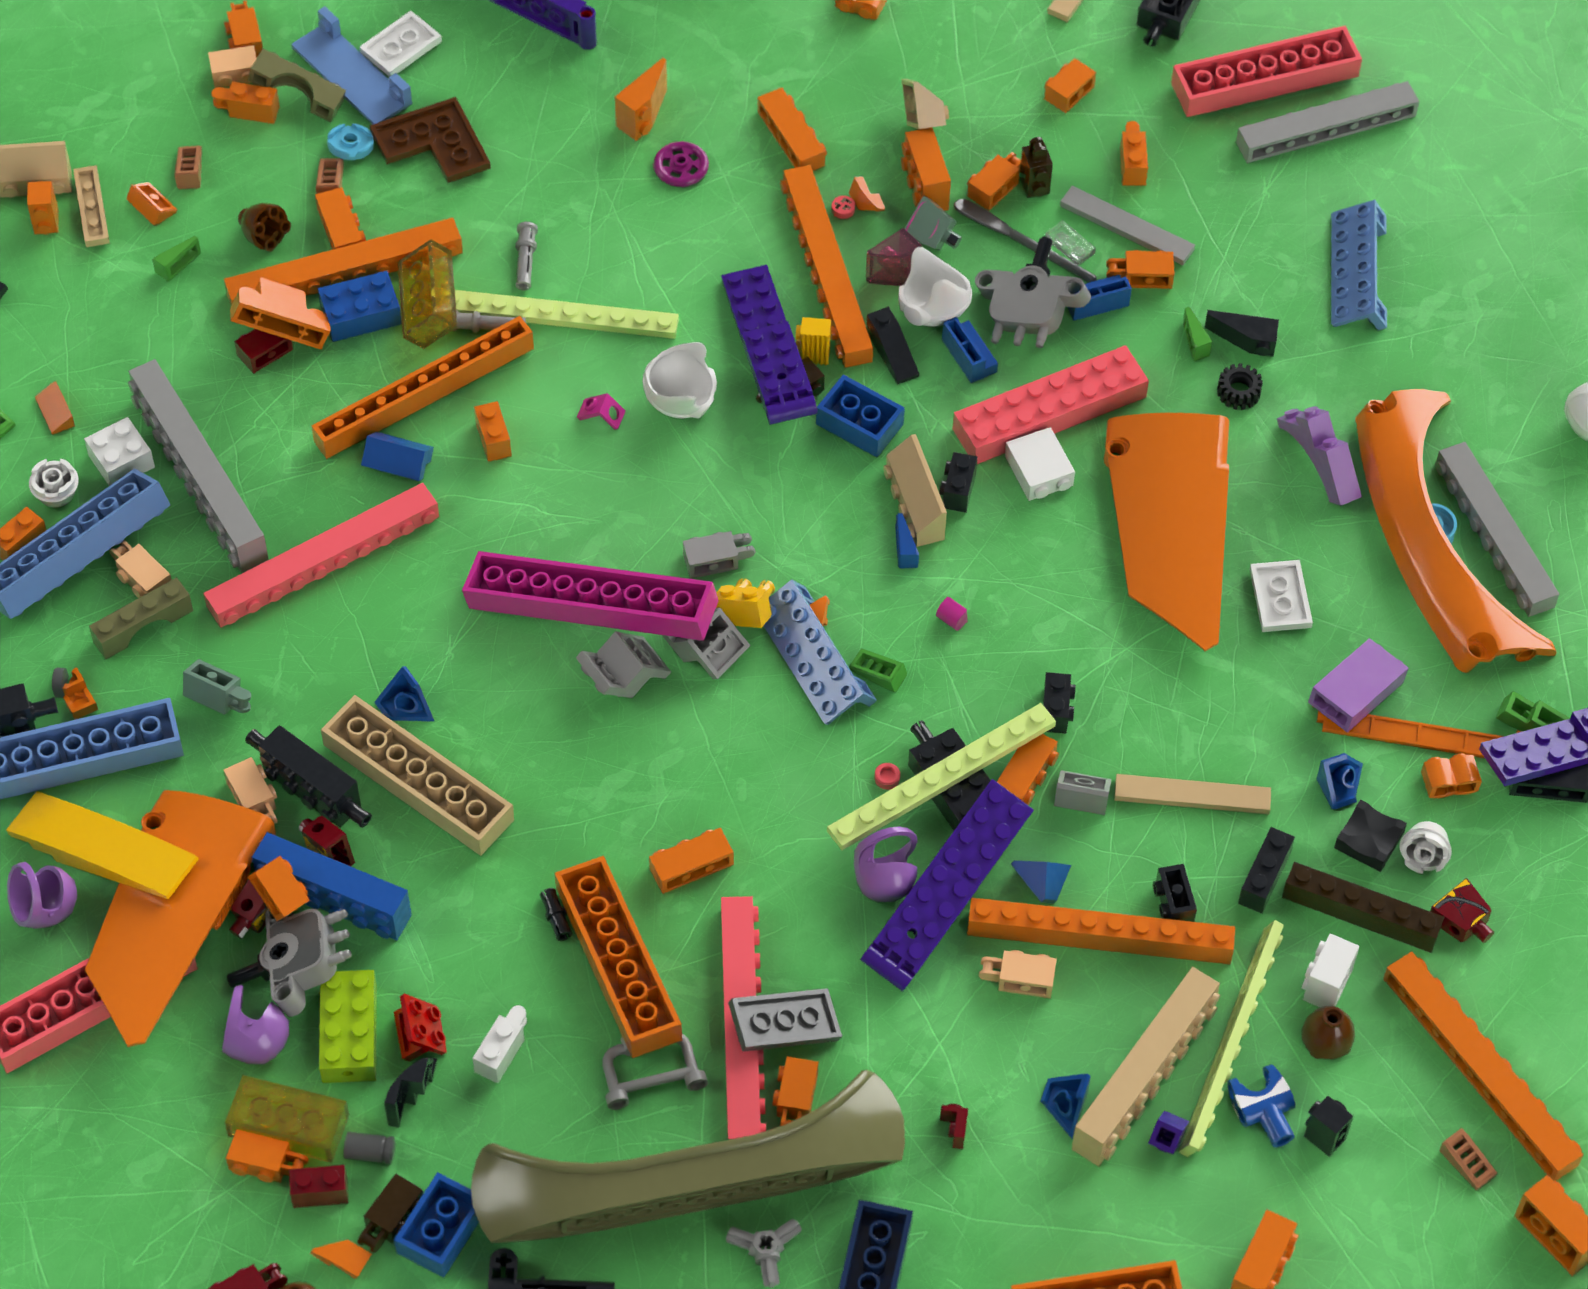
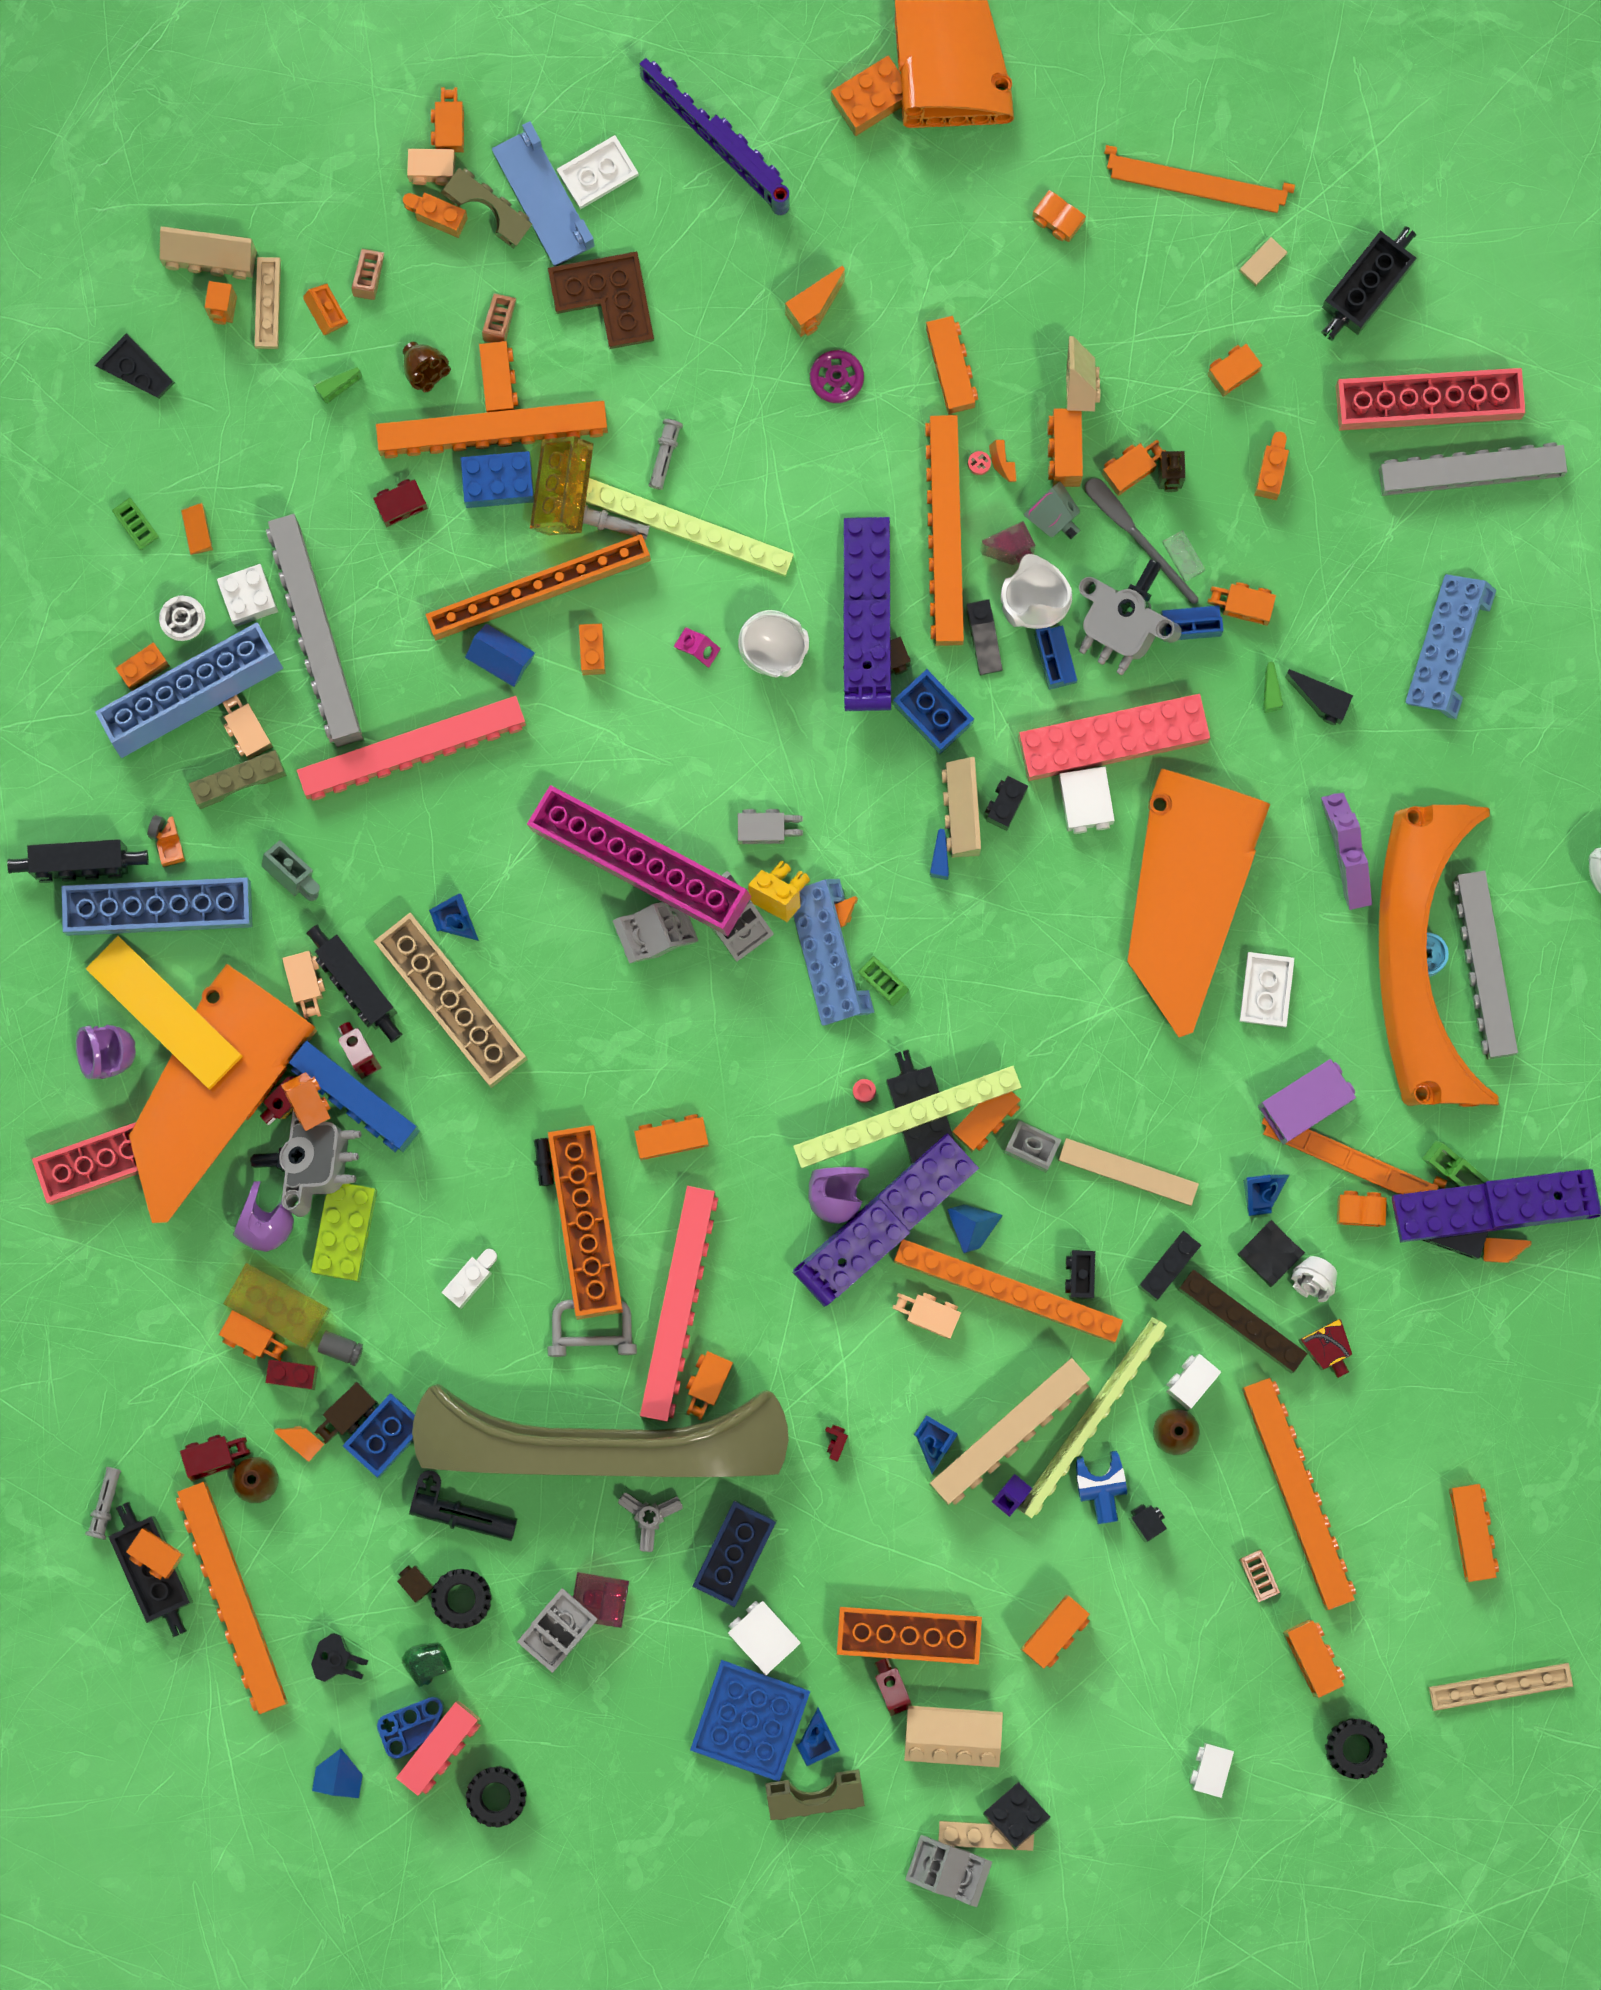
camera: 15 degrees right, 25 degrees up
orange brick [230,278,331,350] -> none
medium azure tile [327,124,374,160] -> none
black slope [384,1058,437,1128] -> none
red bracket [393,993,447,1062] -> none
plate [728,988,842,1052] -> none
yellow brick [795,317,831,366] -> none
dark pink brick [936,597,968,631] -> none
black brick [1043,672,1076,734] -> none
light grey tile [1060,186,1195,265] -> none
black tyre [1217,363,1263,410] -> none

